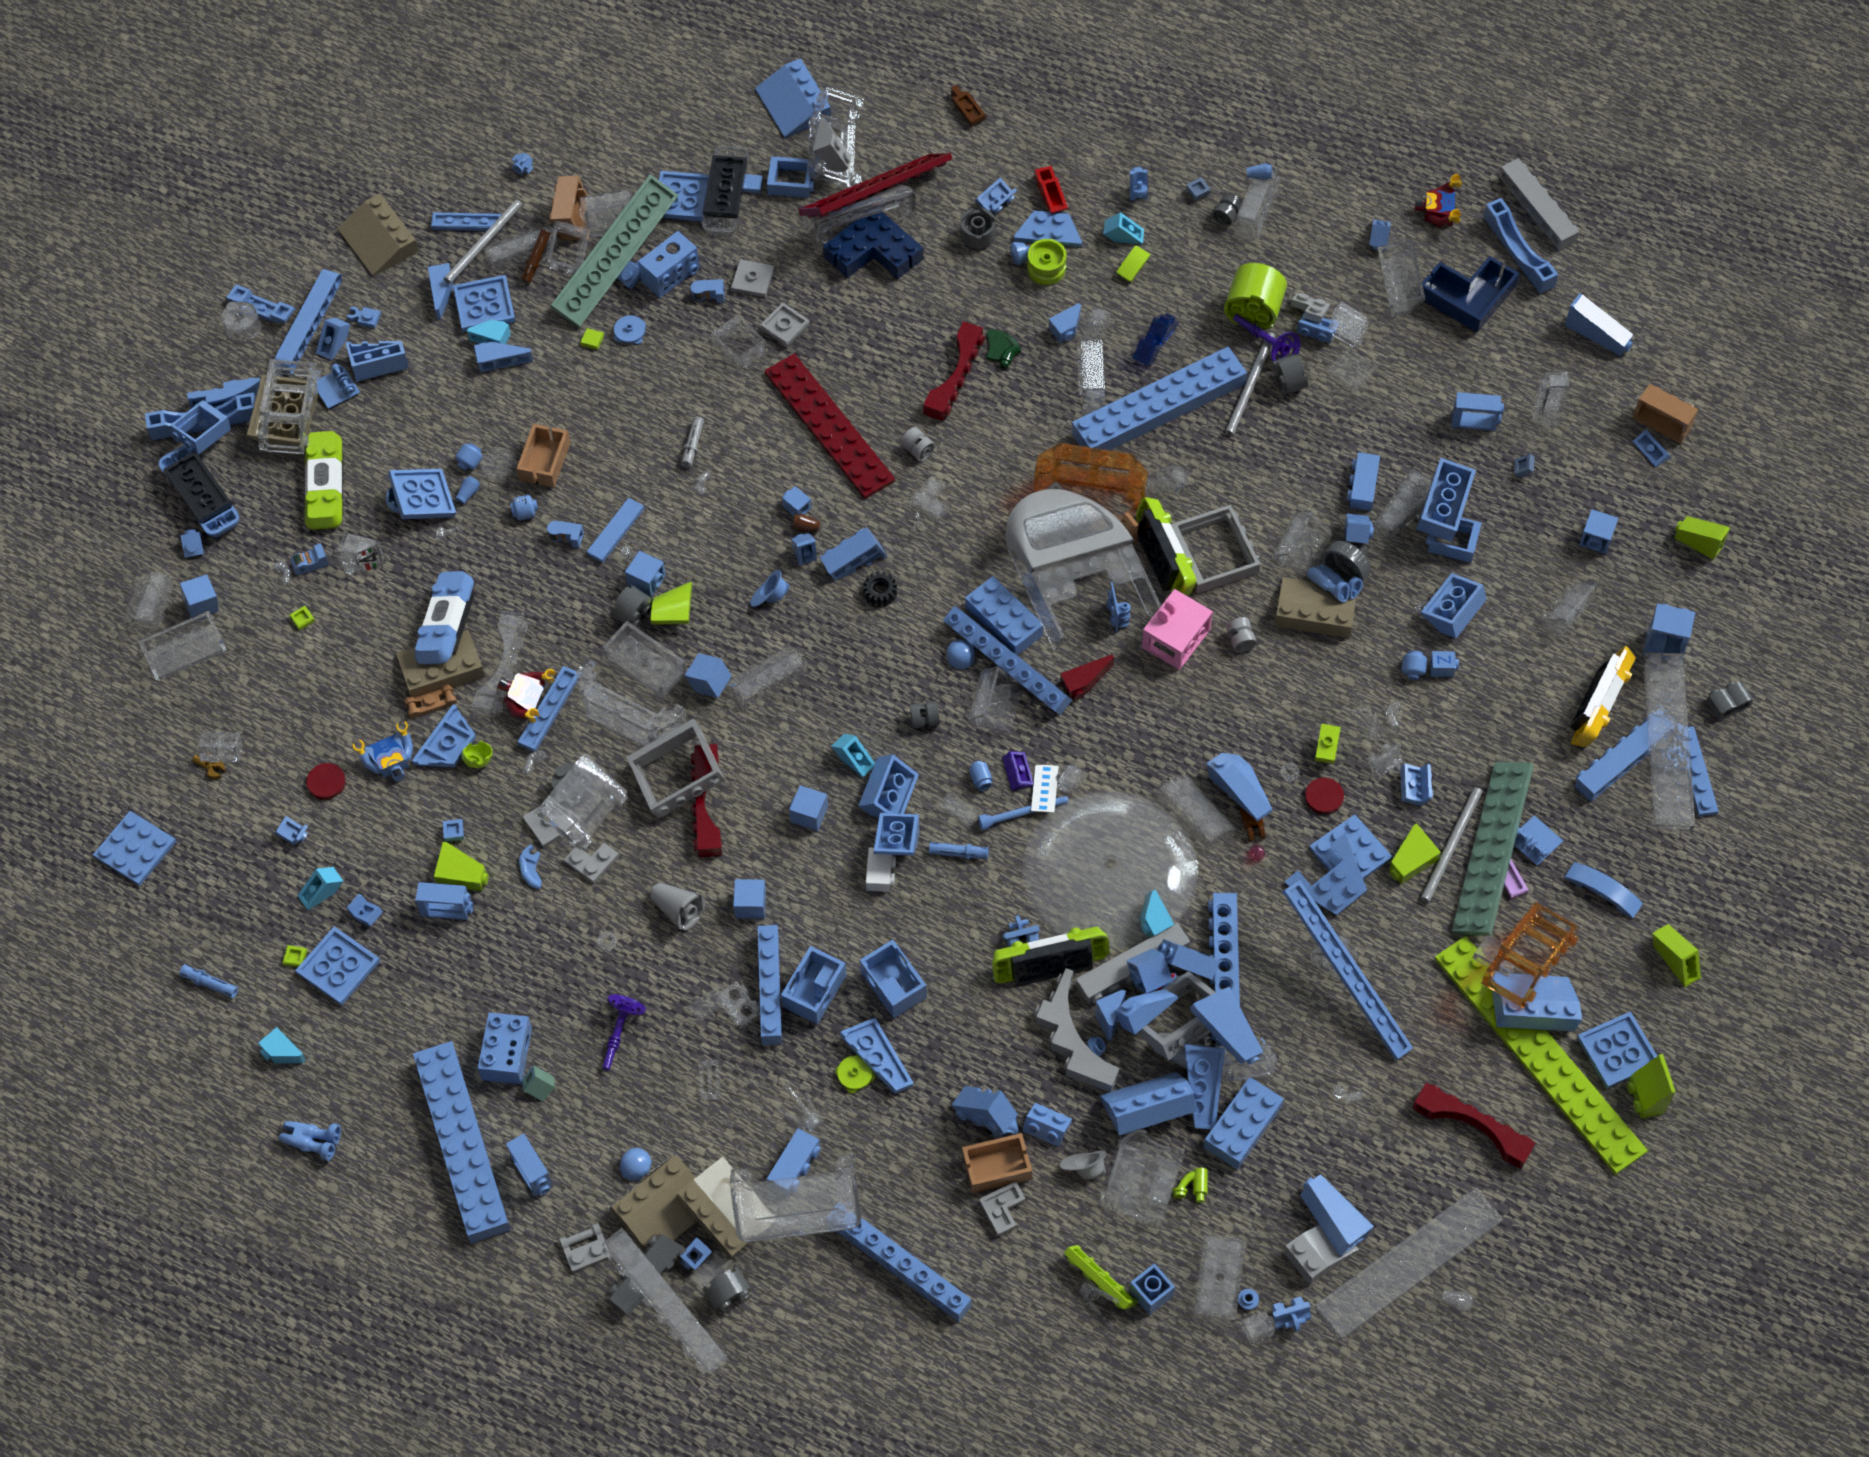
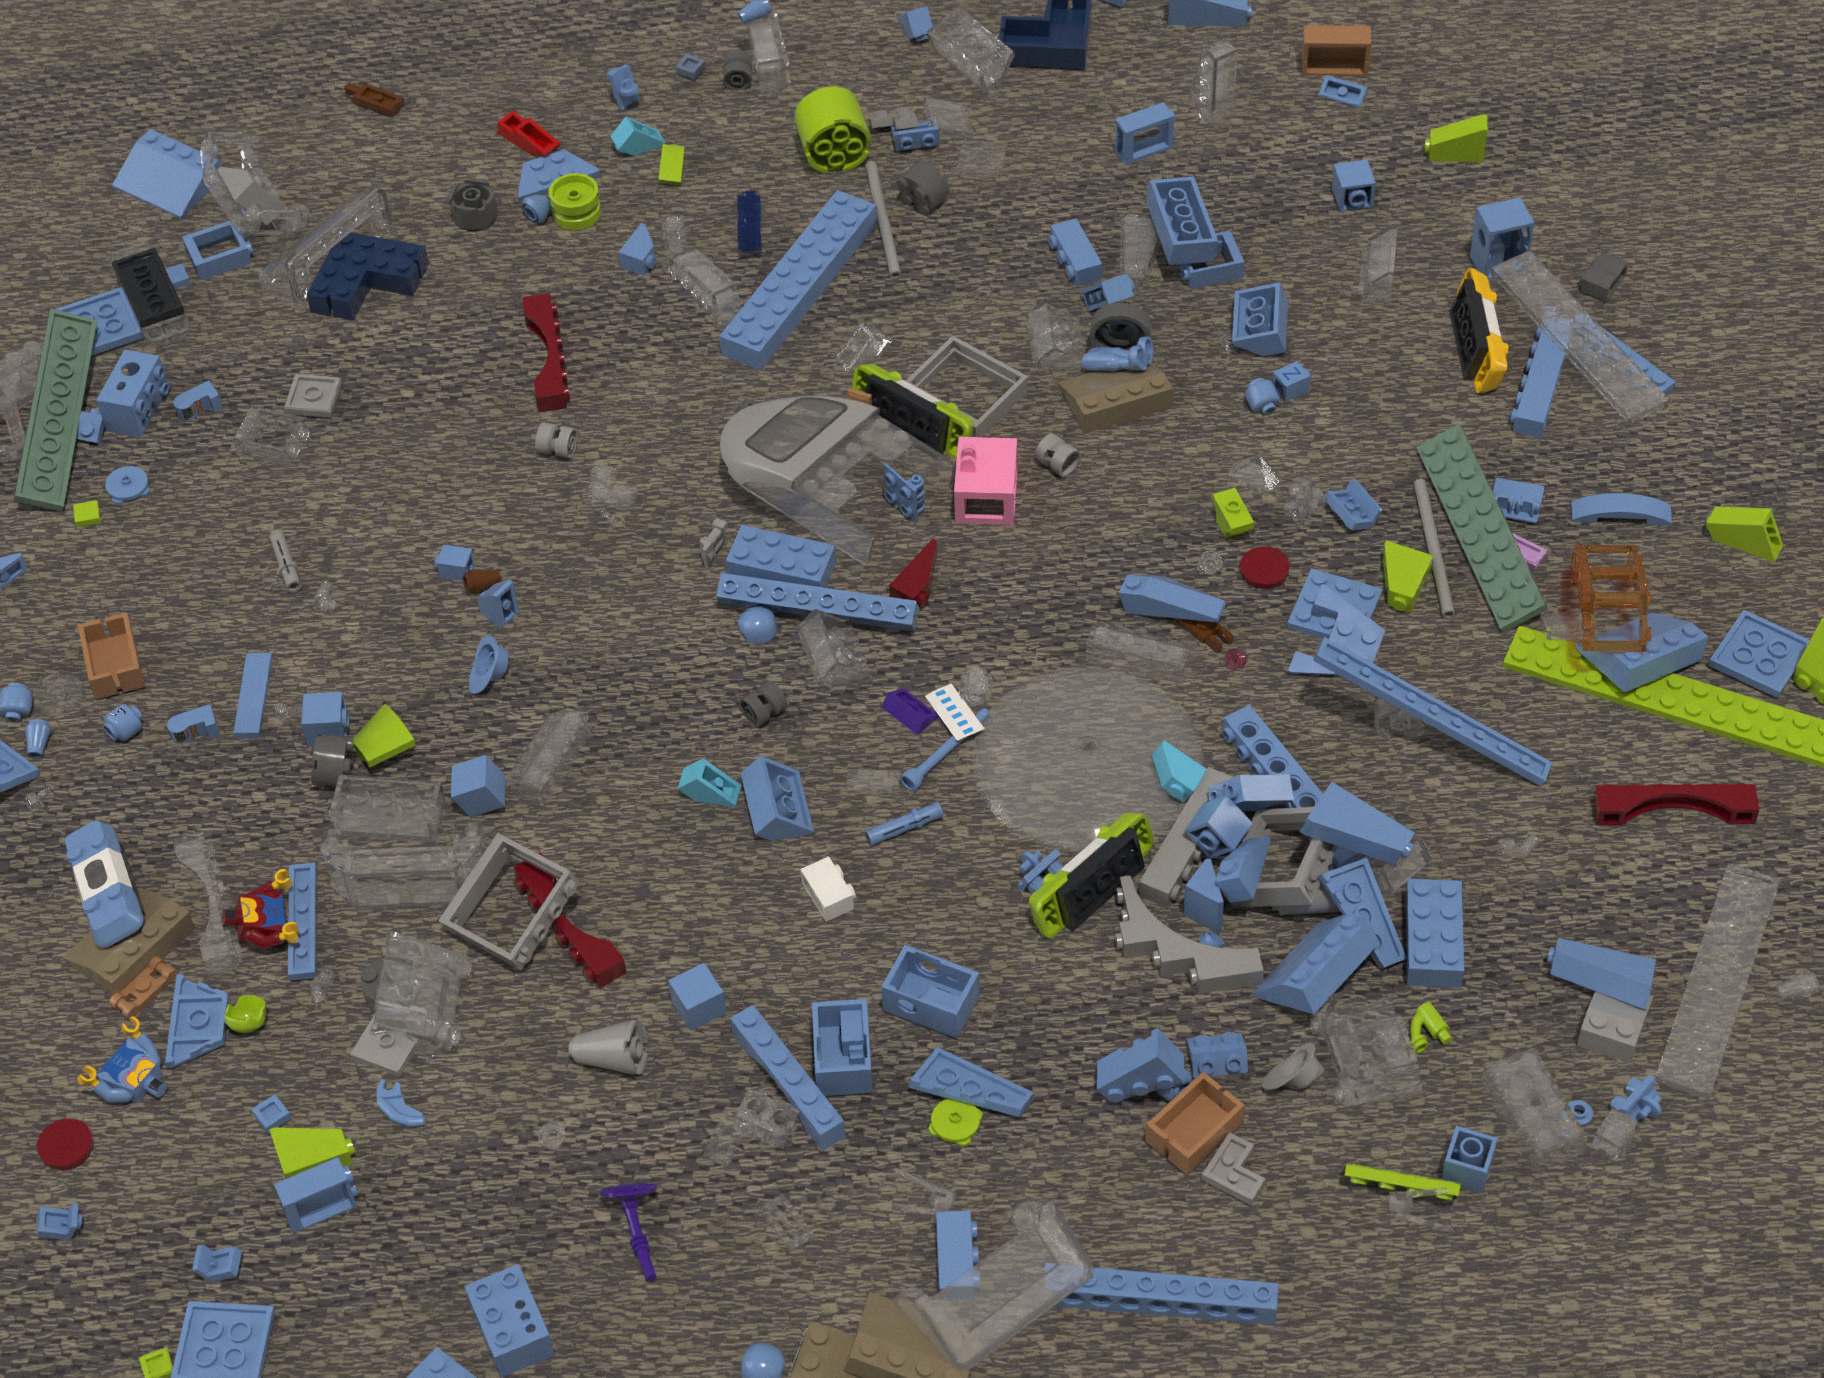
camera: 30 degrees left, 10 degrees down
medium azure slope [297,867,343,910] -> none
sand green panel [522,1066,555,1101] -> none
light grey plate [564,843,619,884] -> none
light grey plate [731,259,775,298] -> none
dark red plate [764,353,896,499] -> none
medium blue head [789,785,828,831] -> none
dark red plate [798,153,952,218] -> none
medium blue wedge [820,527,888,581] -> none
black tyre [863,571,897,607] -> none
medium blue slope [874,813,919,856] -> none
medium blue brick [969,761,993,791] -> none
medium blue bracket [974,177,1017,214] -> none
dark green arm [987,329,1021,369] -> none
clear orange windscreen [1034,443,1148,510] -> none
dark purple dish [1232,314,1301,361] -> none
clear arm [1385,701,1402,730] -> none
sand blue plate [1514,454,1535,477] -> none
none -> light grey piece [699,518,730,570]

